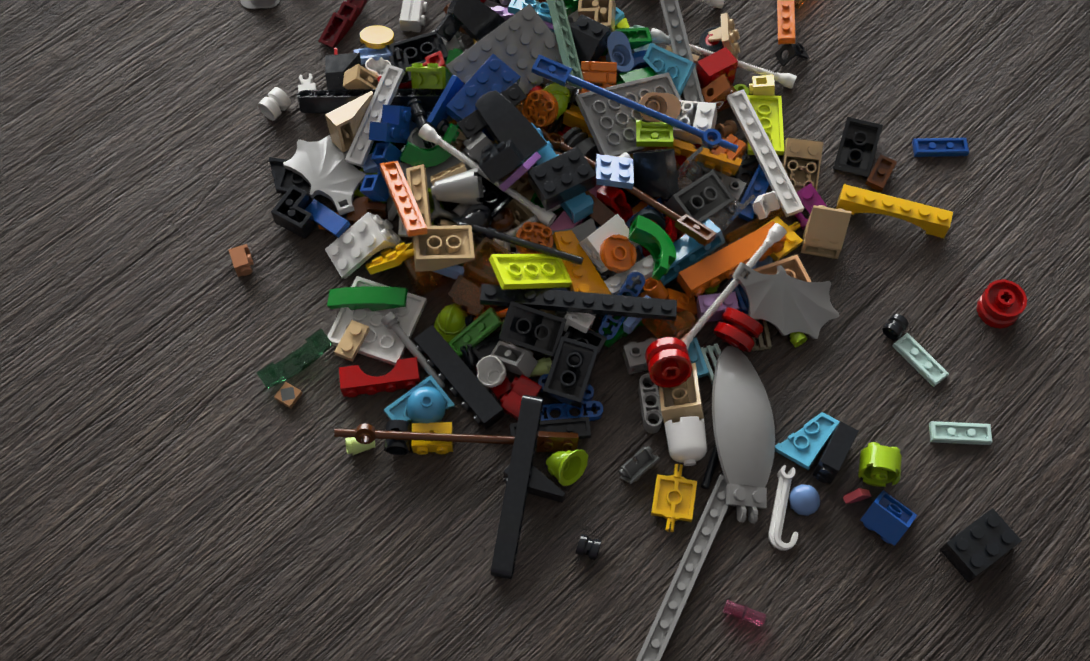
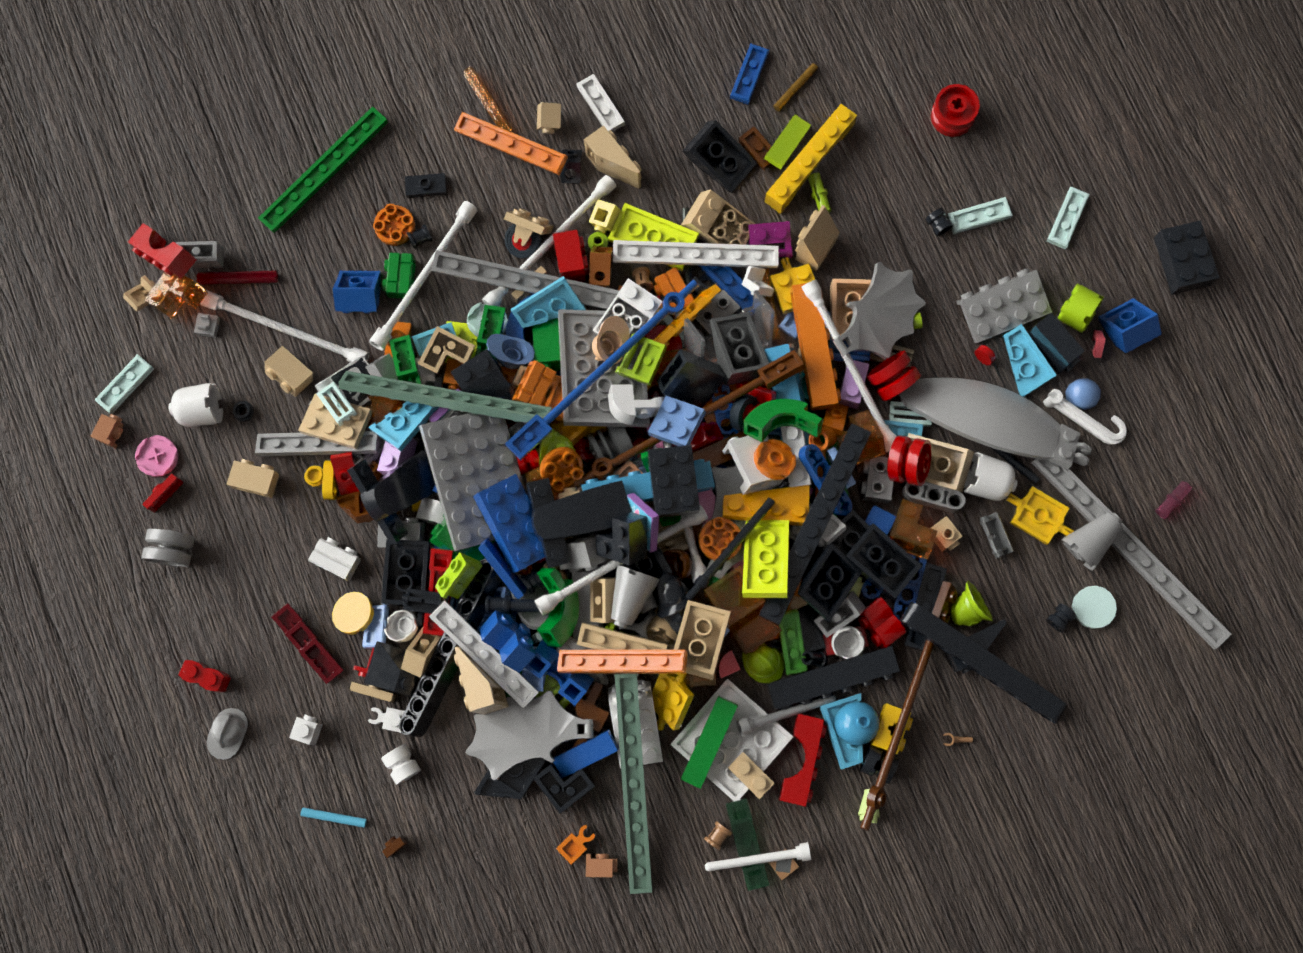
camera: 65 degrees left, 15 degrees up
none -> white brick [289,715,323,745]
none -> medium azure bar [301,808,367,828]
none -> tan plate [350,682,397,703]
none -> reddish brown plate [382,836,408,858]
none -> tan brick [537,102,561,134]
none -> orange plate [556,825,596,865]
none -> white plate [577,74,625,132]
none -> tan slope [584,125,642,189]
none -> white brick [608,384,656,425]
none -> sand green plate [615,673,652,894]
none -> medium nougat bush [704,821,732,851]
none -> white piece [705,842,811,871]
none -> coral tile [719,650,741,679]
none -> lime tile [764,114,811,170]
none -> pearl gold bar [773,63,818,111]
none -> lime pin [808,173,832,213]
none -> blue panel [865,506,896,535]
none -> clear orange brick [890,499,937,559]
none -> tan brick [927,516,962,552]
none -> medium nougat hand [943,733,973,746]
none -> light grey bracket [956,268,1052,343]
none -> red tile [975,345,996,366]
none -> light grey cone [1062,512,1123,571]
none -> light aqua tile [1072,586,1117,629]

